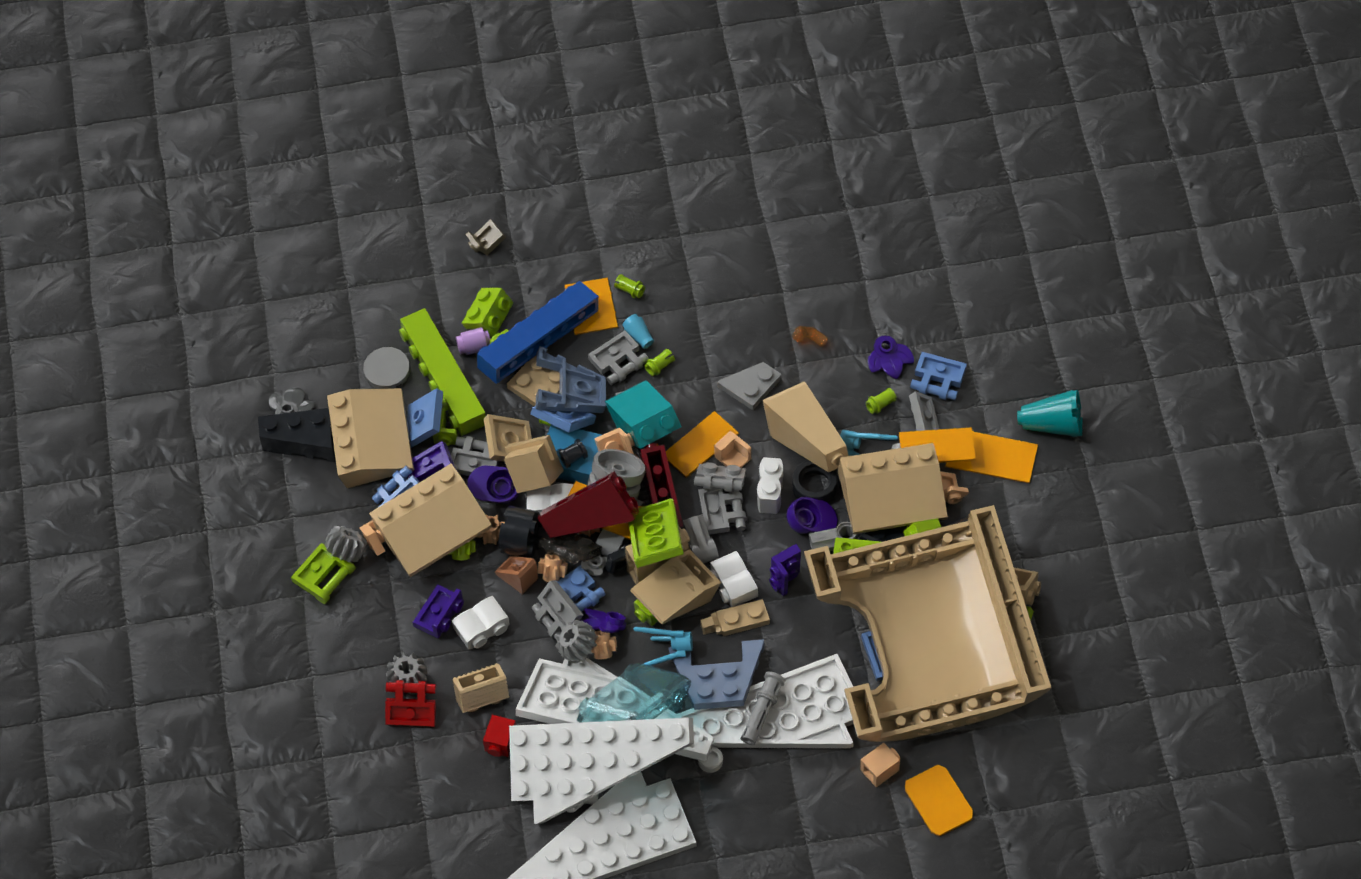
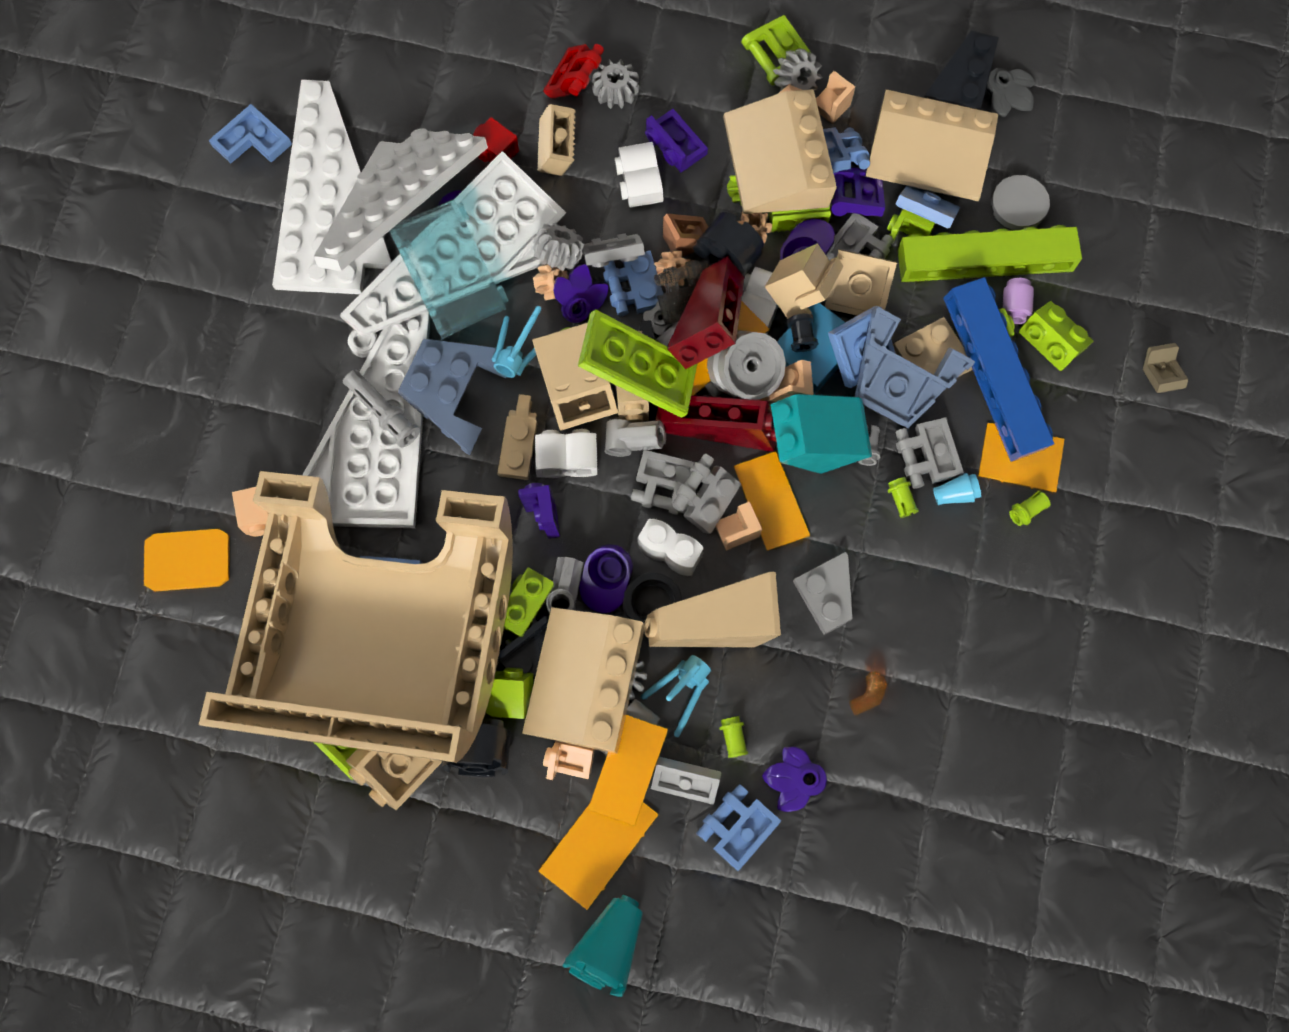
camera: 110 degrees right, 15 degrees up
none -> light nougat panel [816,71,855,124]

